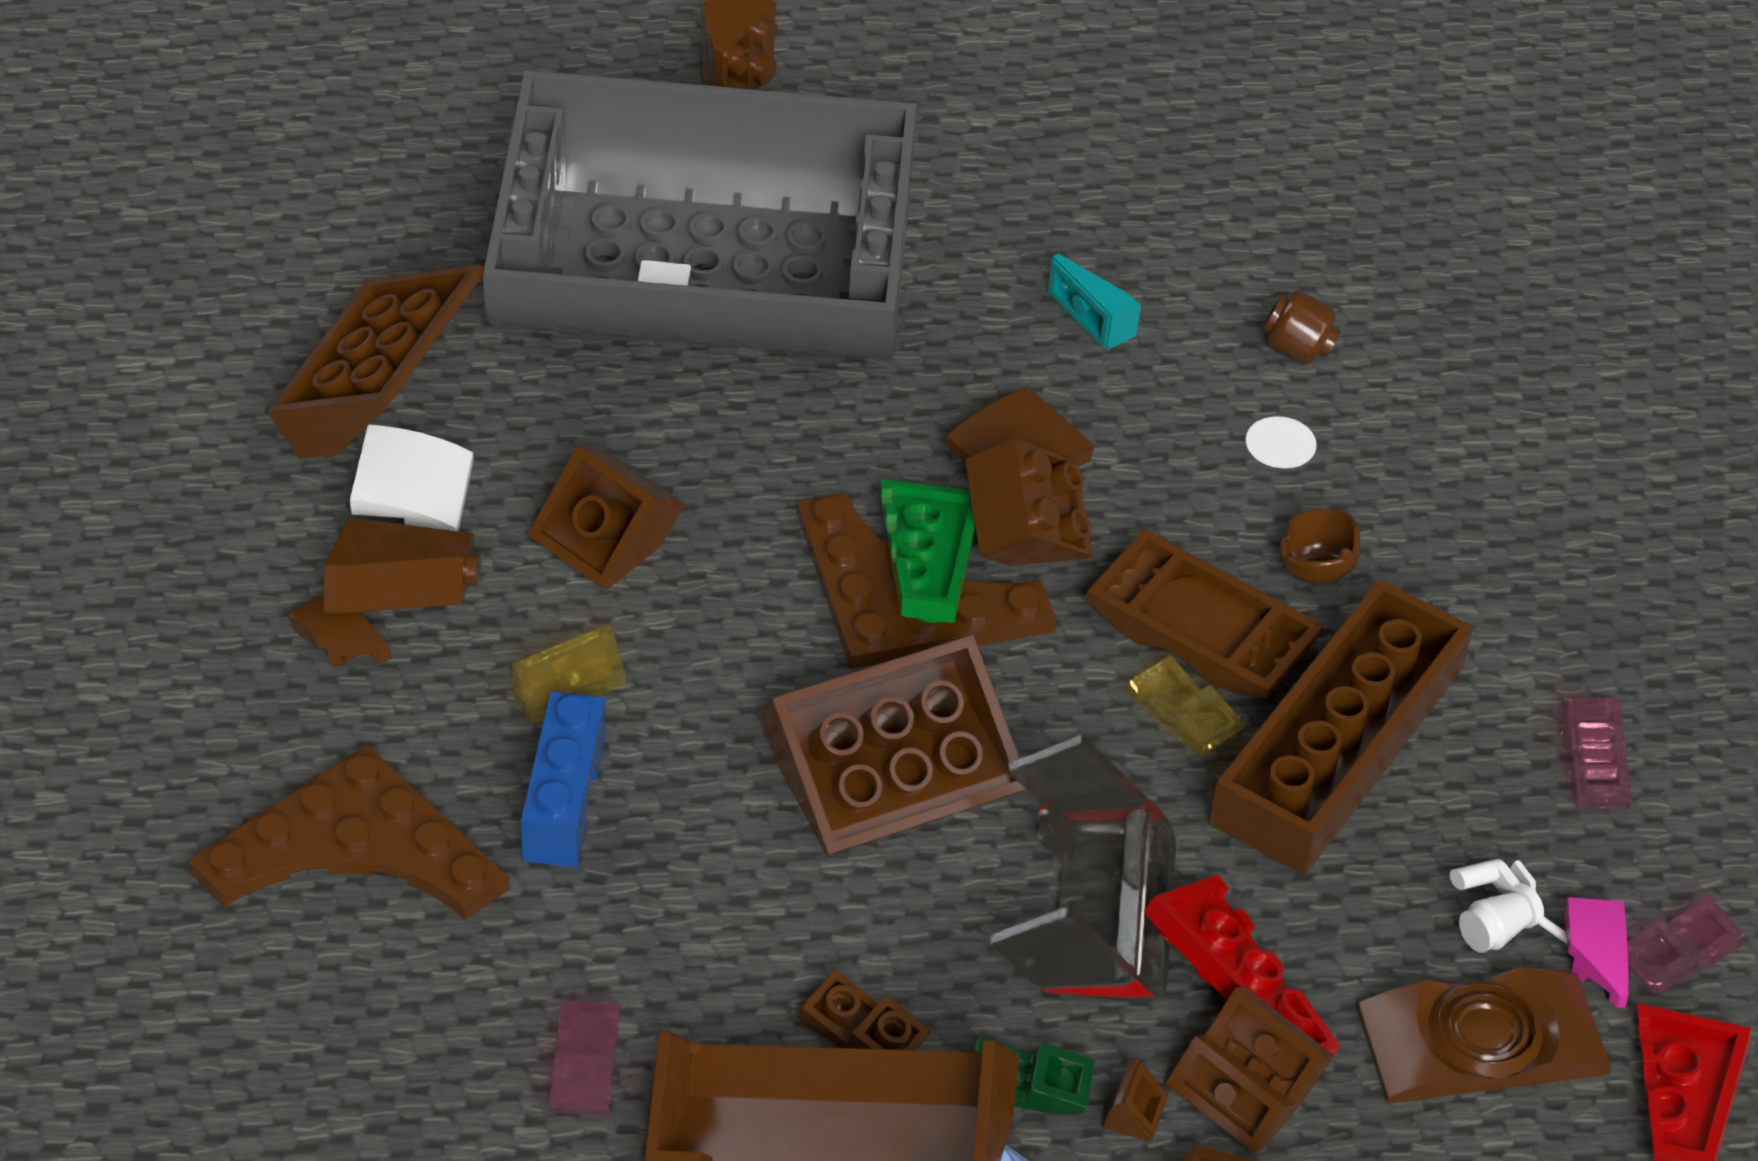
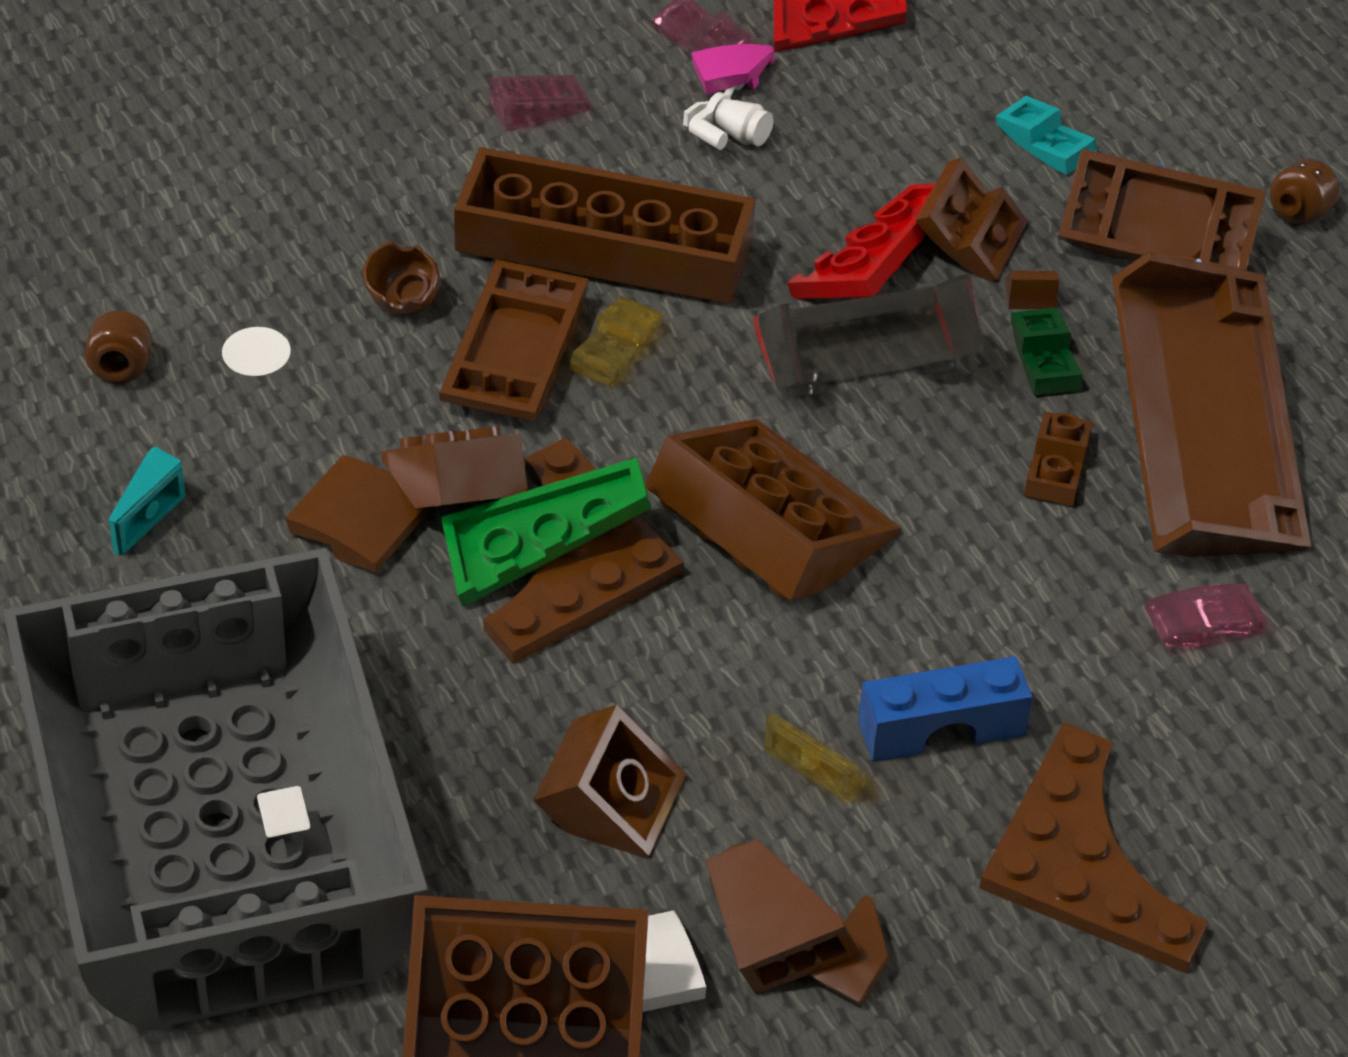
camera: 110 degrees left, 0 degrees up
reddish brown slope [1357,967,1611,1104] -> none

